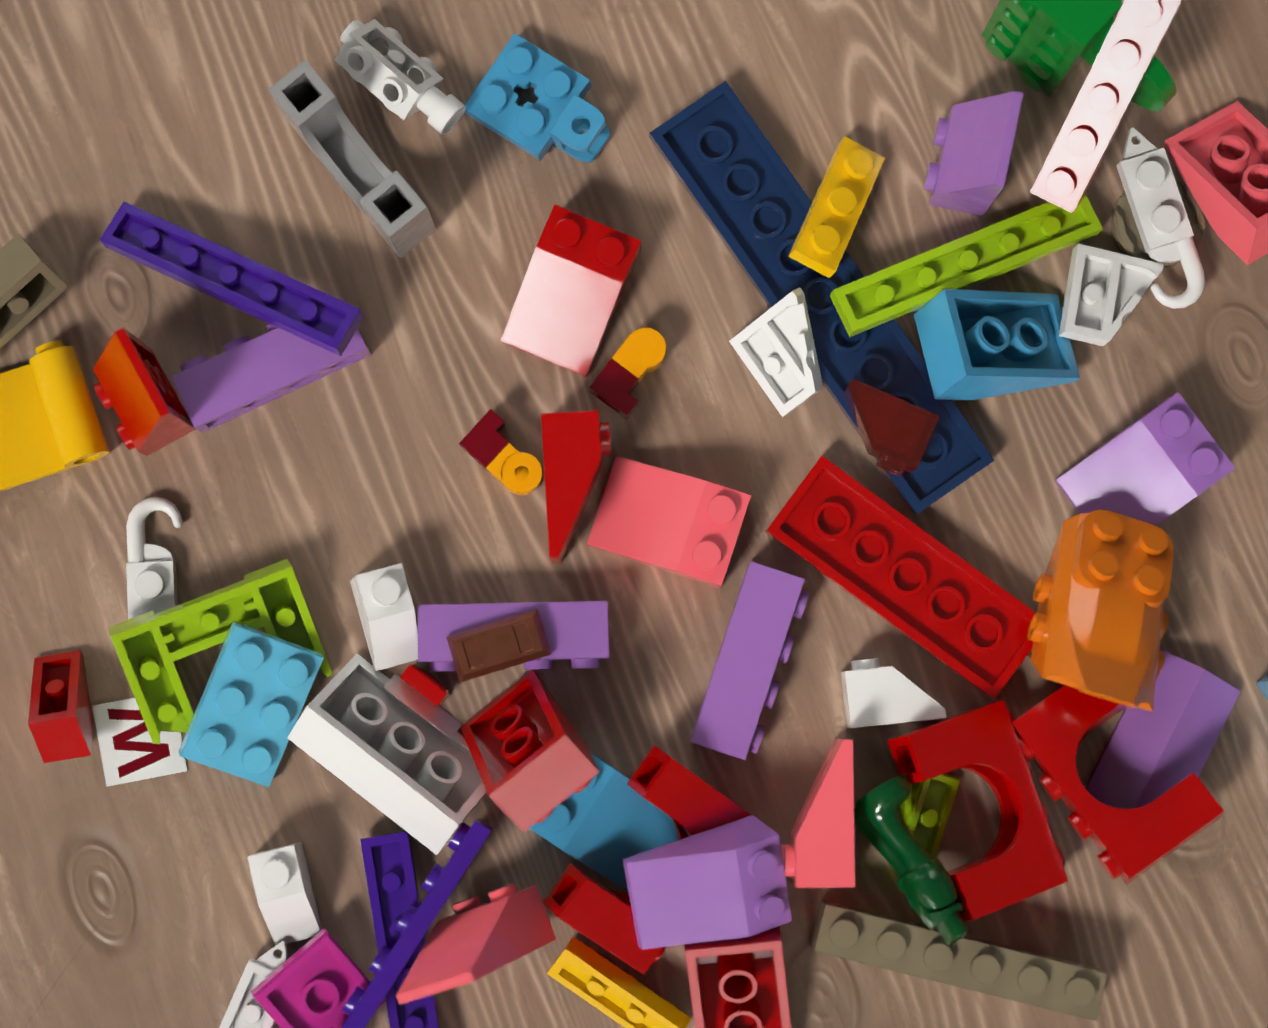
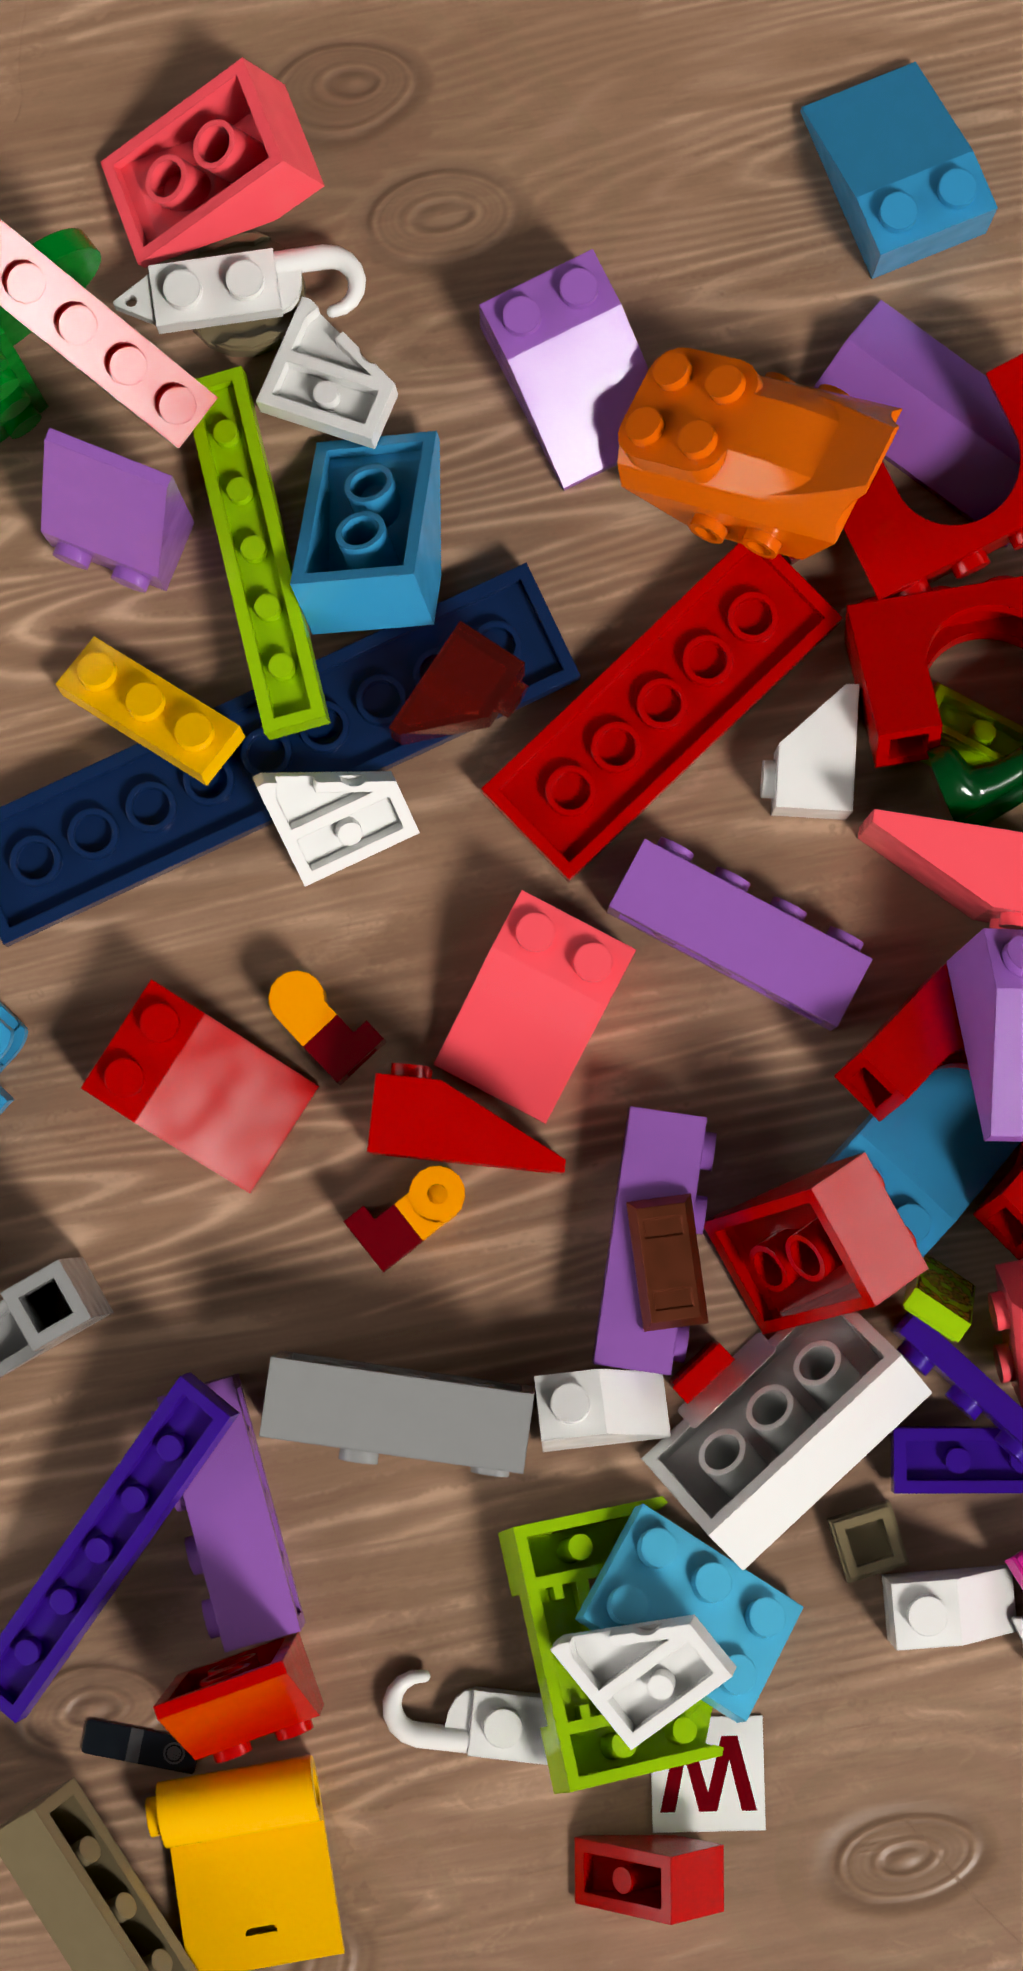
camera: 75 degrees left, 0 degrees up
none -> black sticker [82,1719,197,1774]
none -> light grey brick [259,1351,535,1477]
none -> white wing [550,1614,737,1750]
none -> dark tan tile [827,1500,910,1583]
none -> lime tile [903,1254,976,1342]

